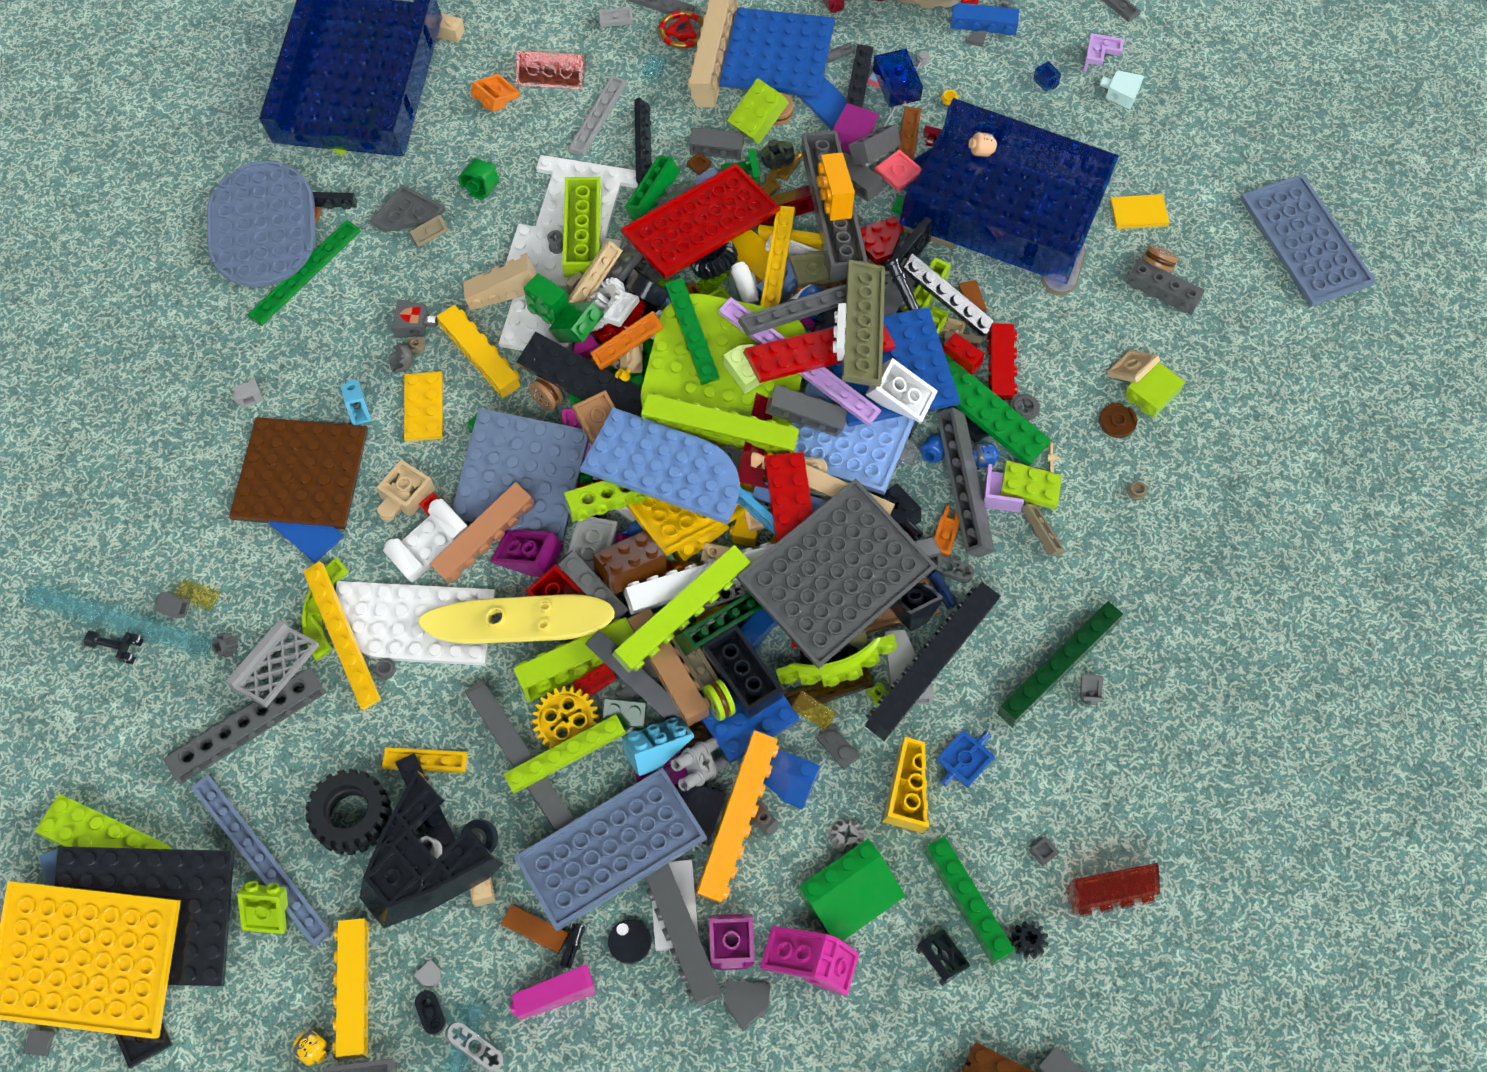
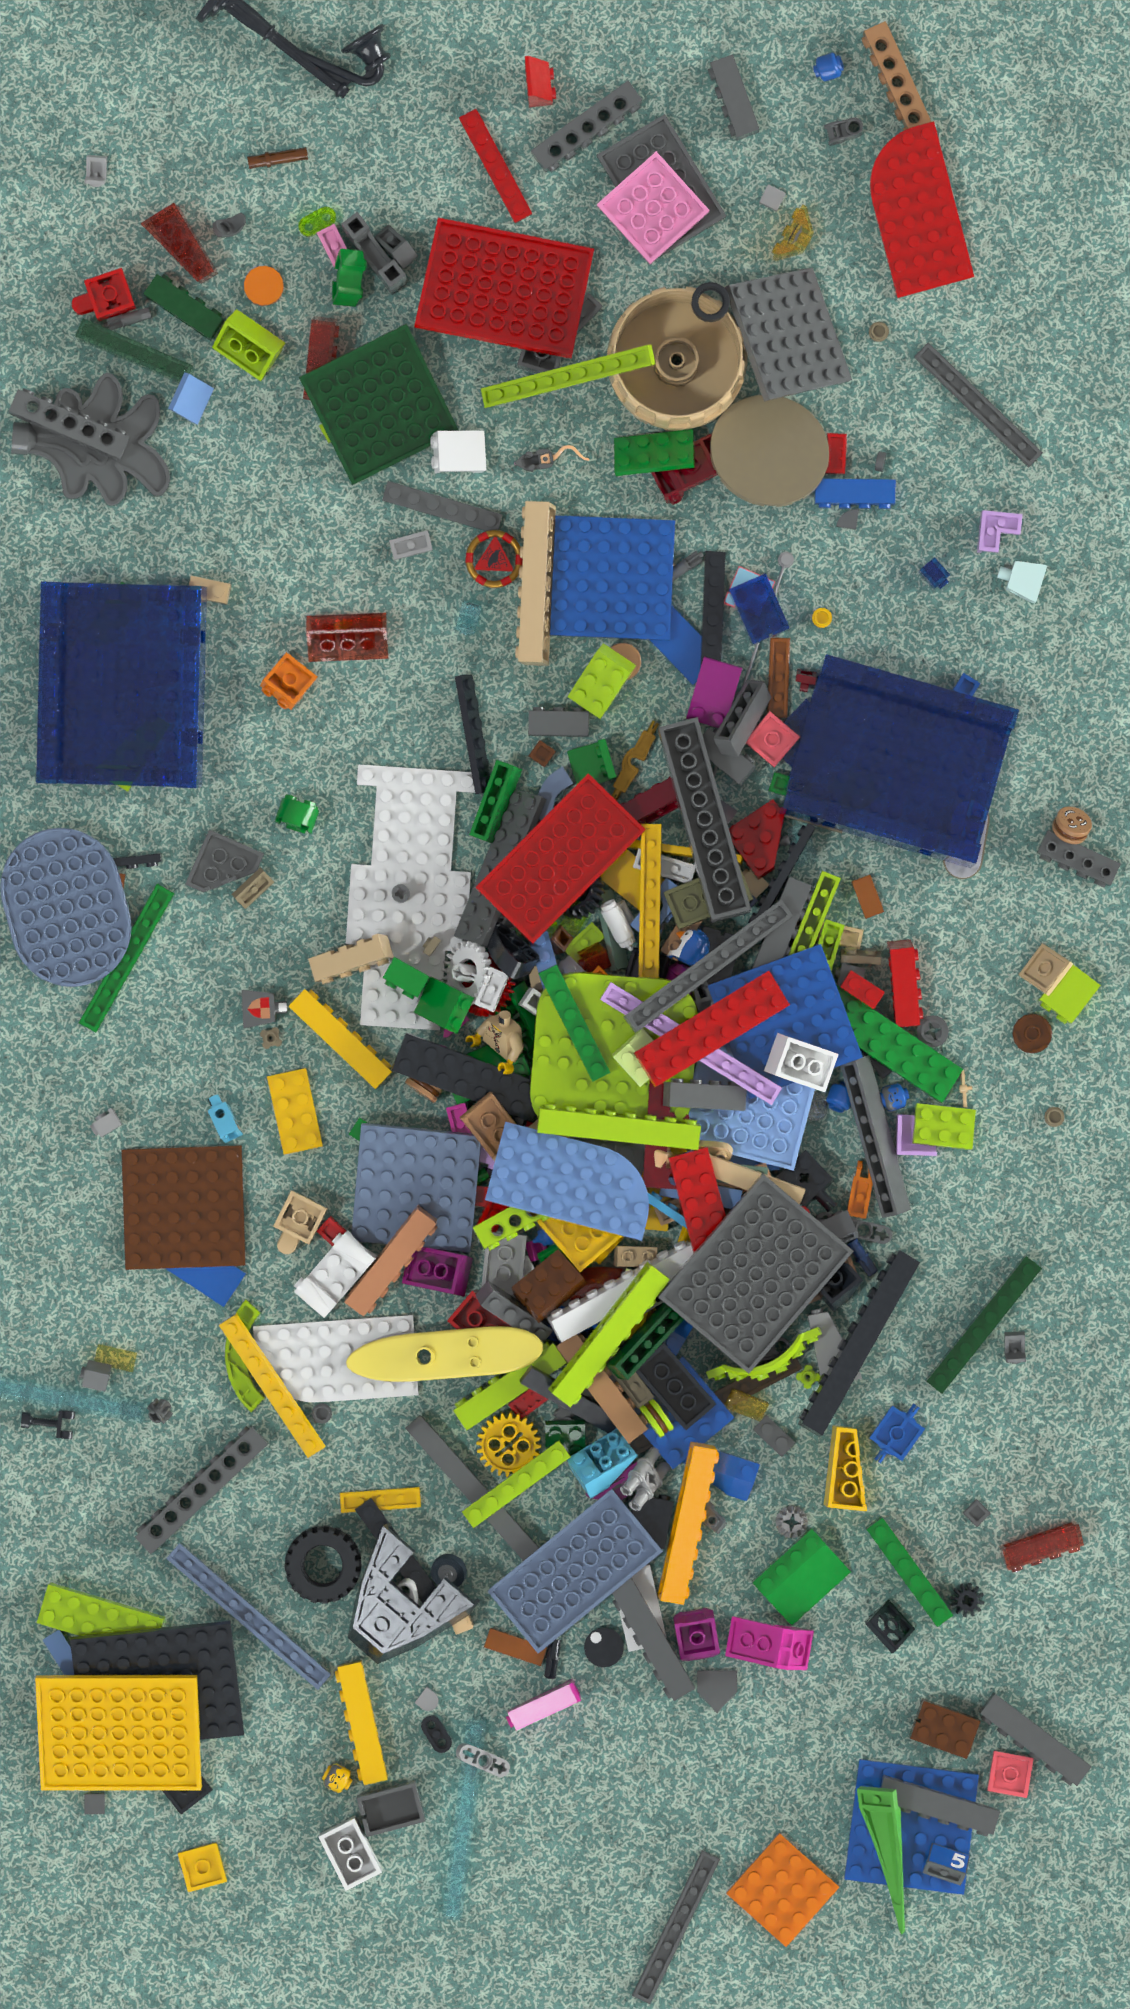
camera: 10 degrees left, 25 degrees up
light grey fence [226,620,319,708] -> none
lime plate [237,881,288,934] -> none
dark grey hair [389,343,413,373] -> none
lime brick [562,177,602,278] -> none
light grey tile [568,75,627,157] -> none
tan tile [568,240,623,303] -> none
orange plate [591,311,664,370] -> none
black plate [760,139,795,169] -> none
light orange brick [816,152,855,221] -> none
white plate [833,303,847,361] -> none
olive plate [842,260,885,387] -> none
black pin [885,257,921,311] -> none
plate [902,253,994,336] -> none
light nougat head [969,132,997,157] -> none
dark tan plate [1021,504,1066,556] -> none
yellow tile [1110,194,1169,229] -> none

